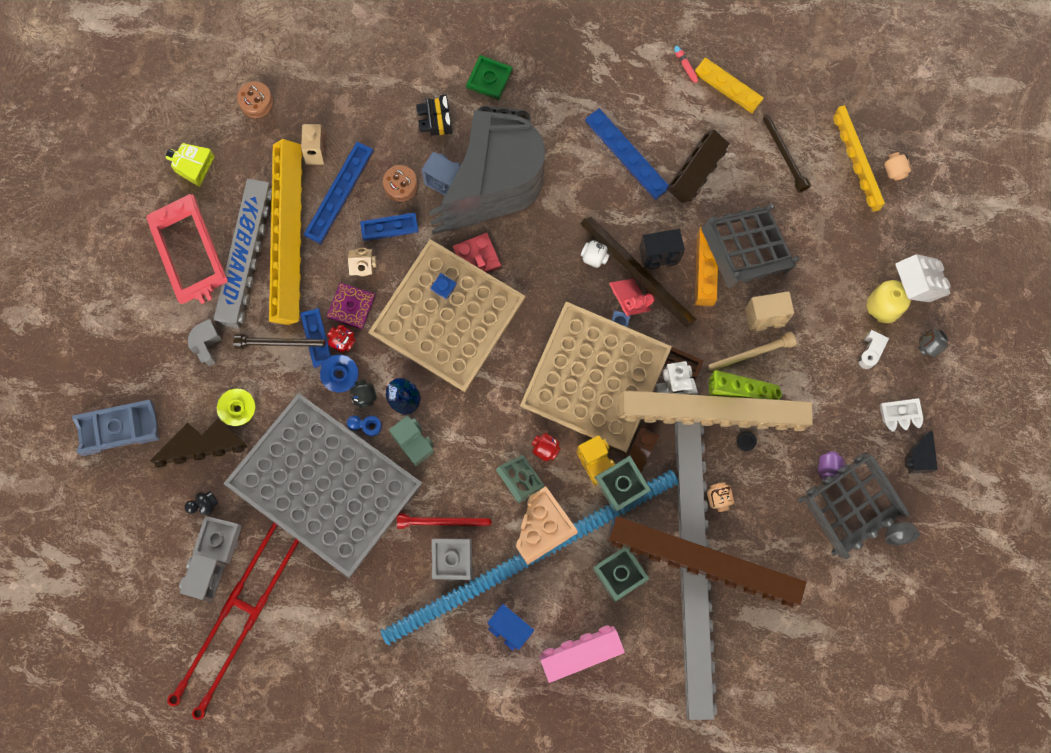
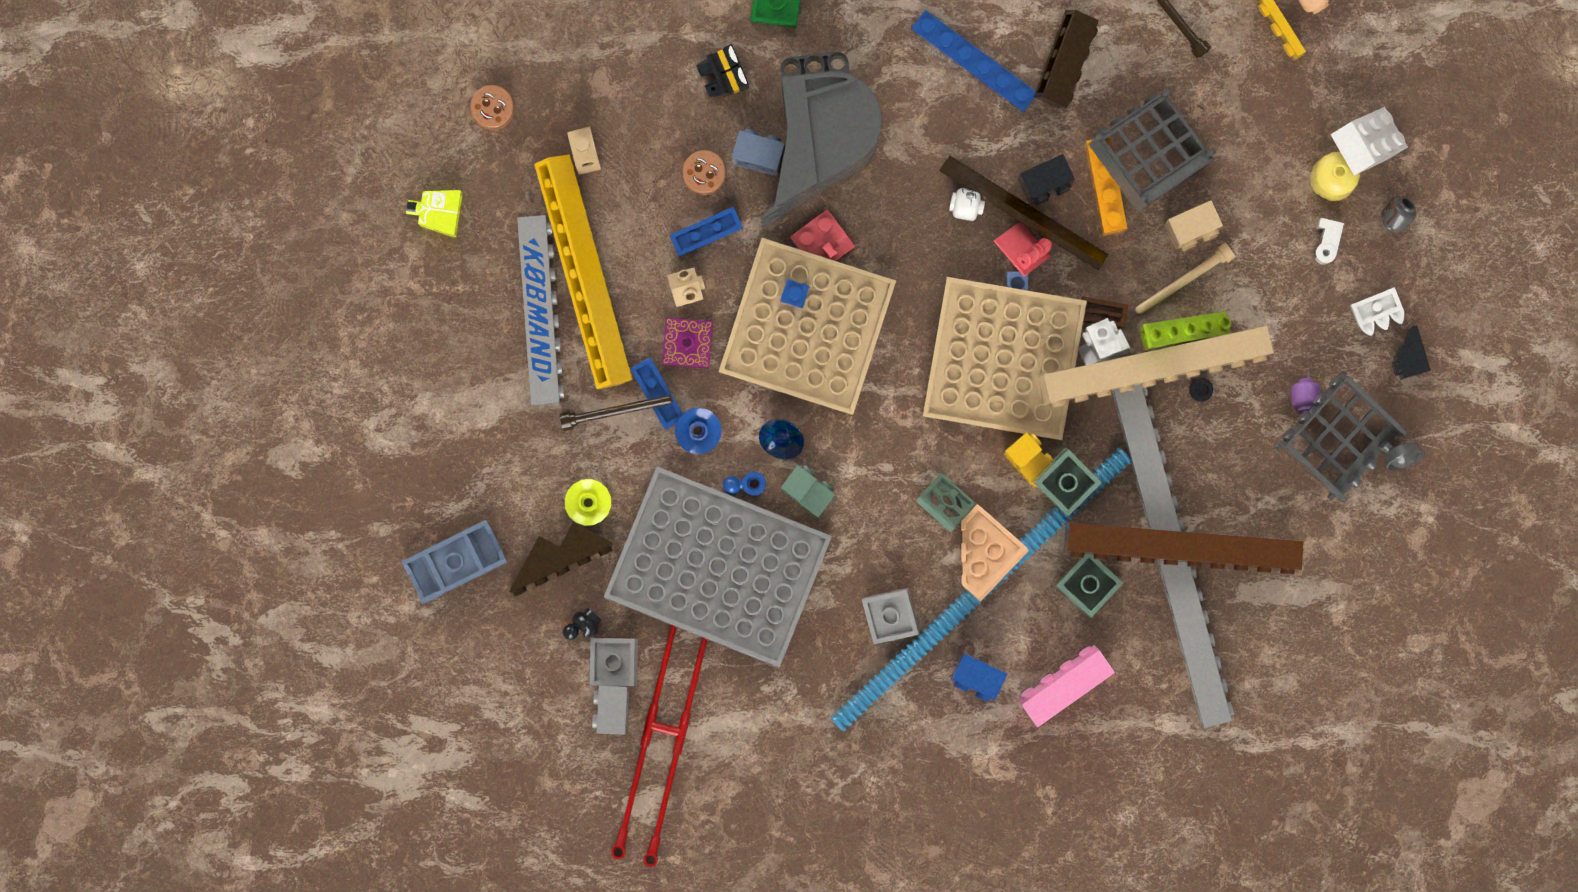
camera: 10 degrees left, 10 degrees up
coral animal [146,194,228,304] -> none
light grey brick [188,319,222,366] -> none
blue plate [304,142,374,244] -> none
red head [327,325,356,353] -> none
pearl dark grey head [349,379,377,409] -> none
red piece [397,513,492,529] -> none
red head [531,433,561,462] -> none
reddish brown slope [627,427,659,473] -> none
light nougat head [707,482,735,512] -> none

